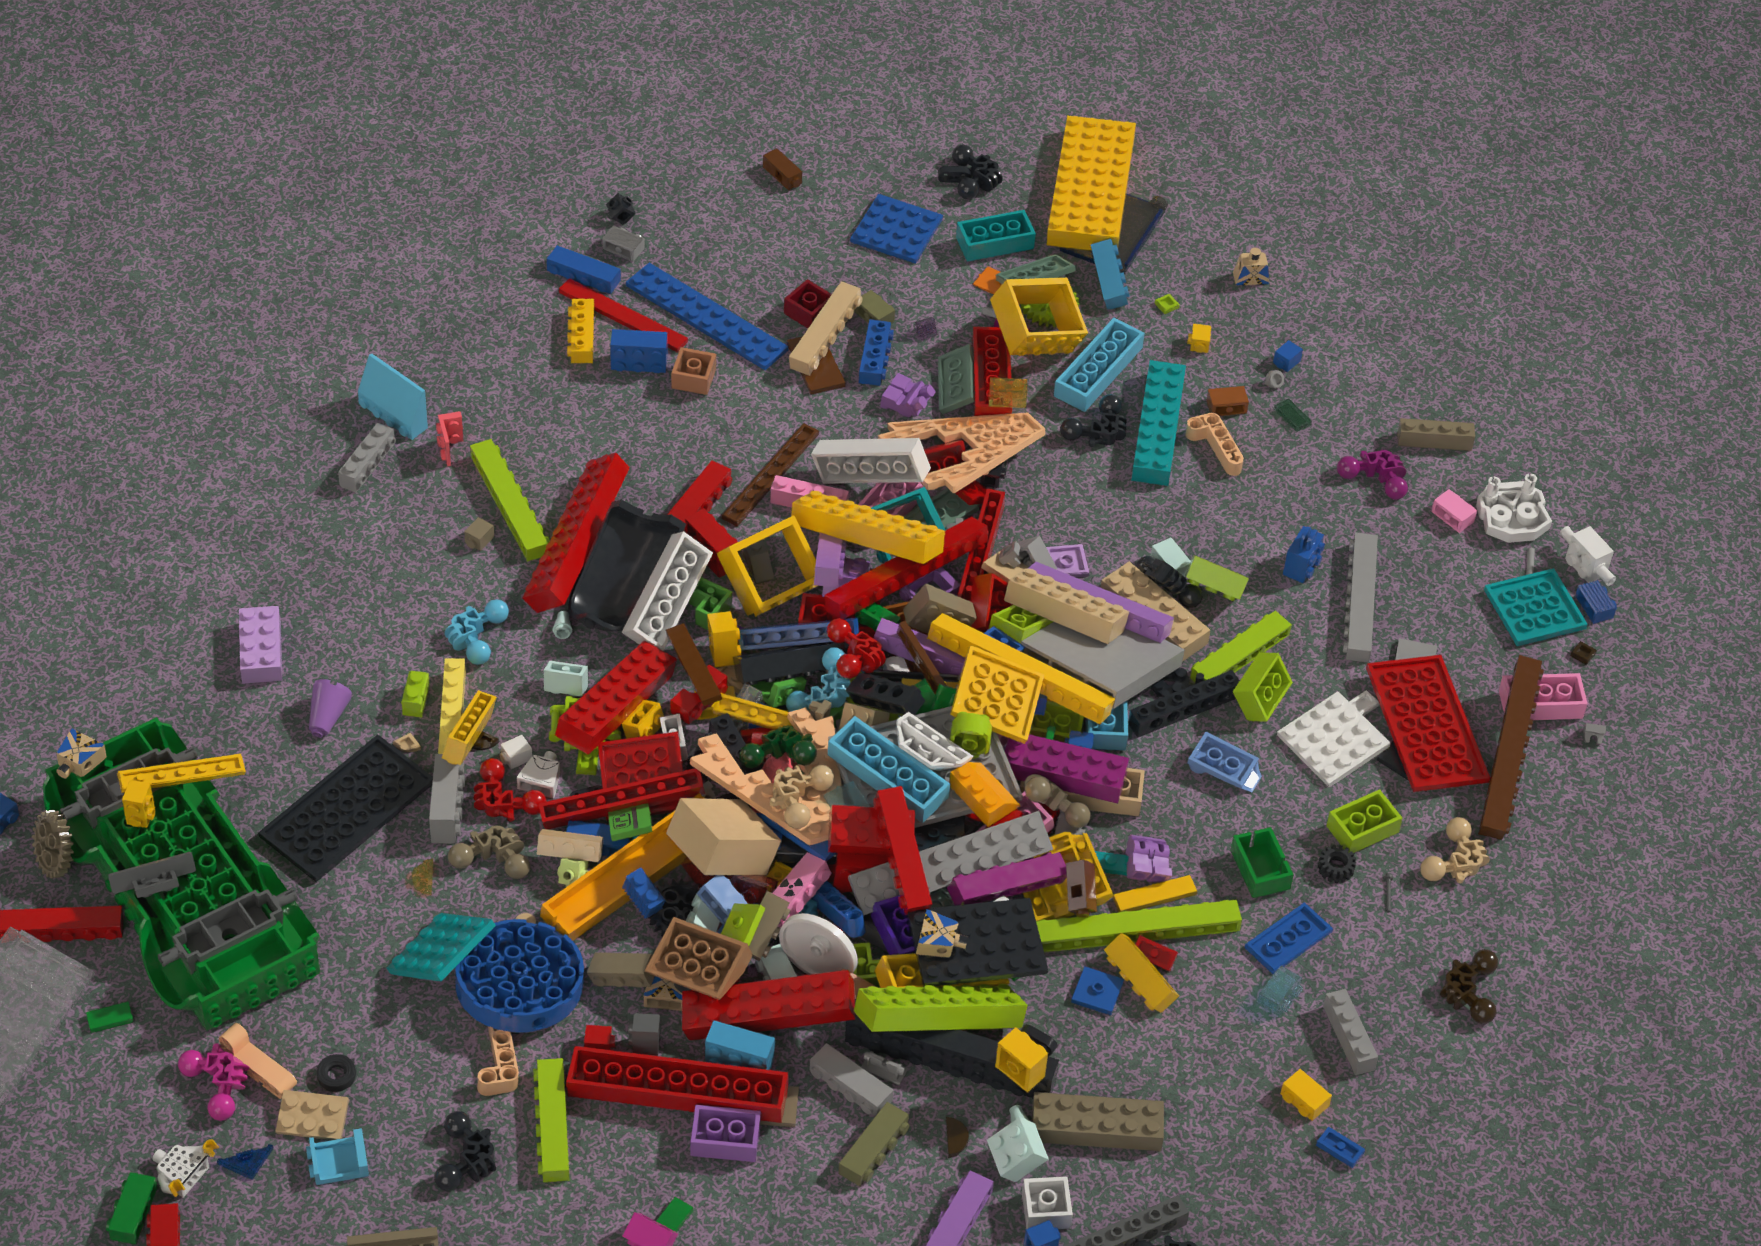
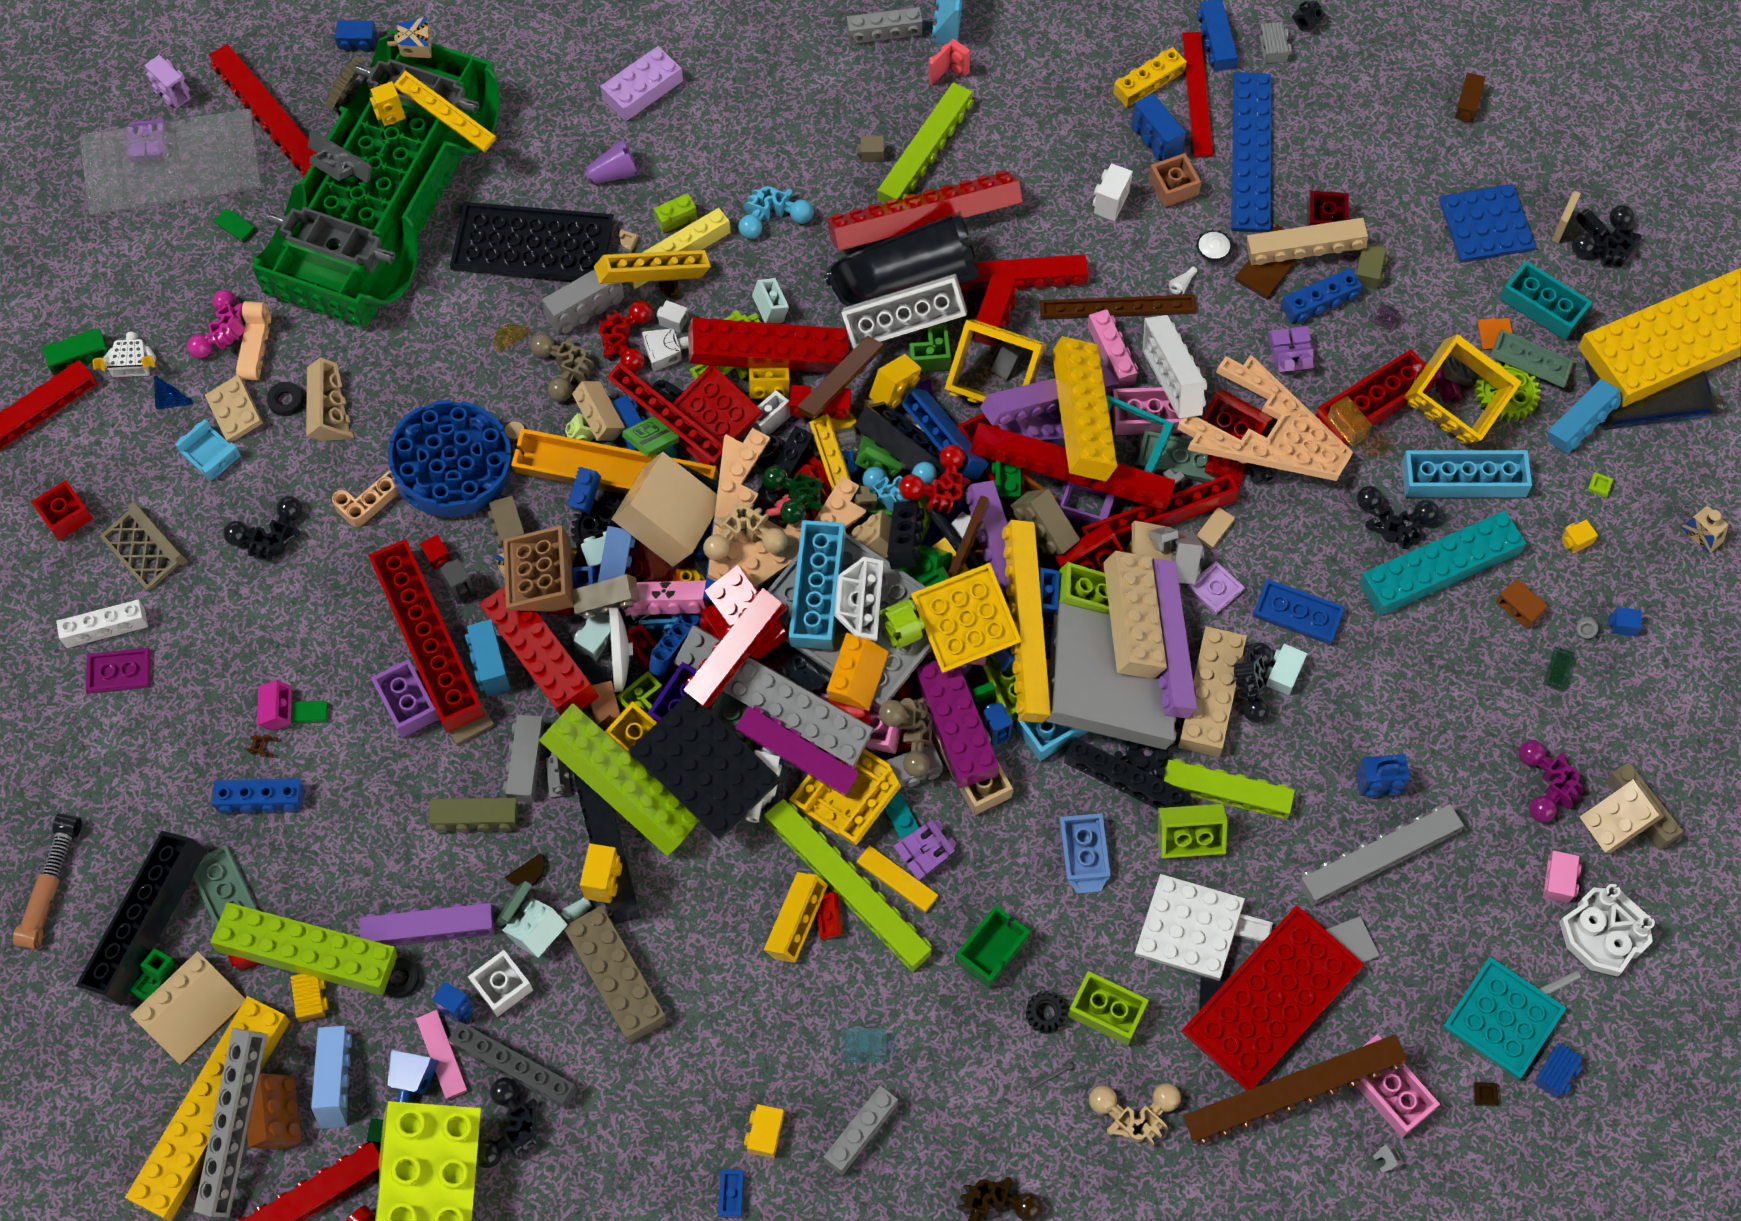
camera: 60 degrees right, 15 degrees up
teal plate [386,913,496,982] -> none
lime brick [533,1058,569,1182] -> none
light aqua cone [553,611,572,639] -> none
lime plate [721,903,765,946] -> none
clear light blue piece [823,781,870,808] -> none
torso [916,909,968,957] -> none
sand green plate [938,344,975,414] -> none
black beam [1020,1024,1058,1056] -> none
reddish brown brick [1066,859,1097,917] -> none
blue plate [1071,966,1124,1015] -> none
light nougat beam [1185,413,1244,476] -> none
lime brick [1185,555,1249,601] -> none
blue tile [1244,902,1333,974] -> none
white brick [1559,526,1616,586] -> none
none -> tan wedge [306,357,354,441]
none -> sand green tile [494,881,532,927]
none -> white brick [1092,163,1133,221]
none -> white cone [1169,267,1197,295]
none -> white piece [1196,229,1233,262]
none -> tan tile [1196,507,1235,549]
none -> blue plate [1252,578,1345,645]
none -> tan tile [1552,191,1581,243]
none -> tan brick [1580,779,1664,853]

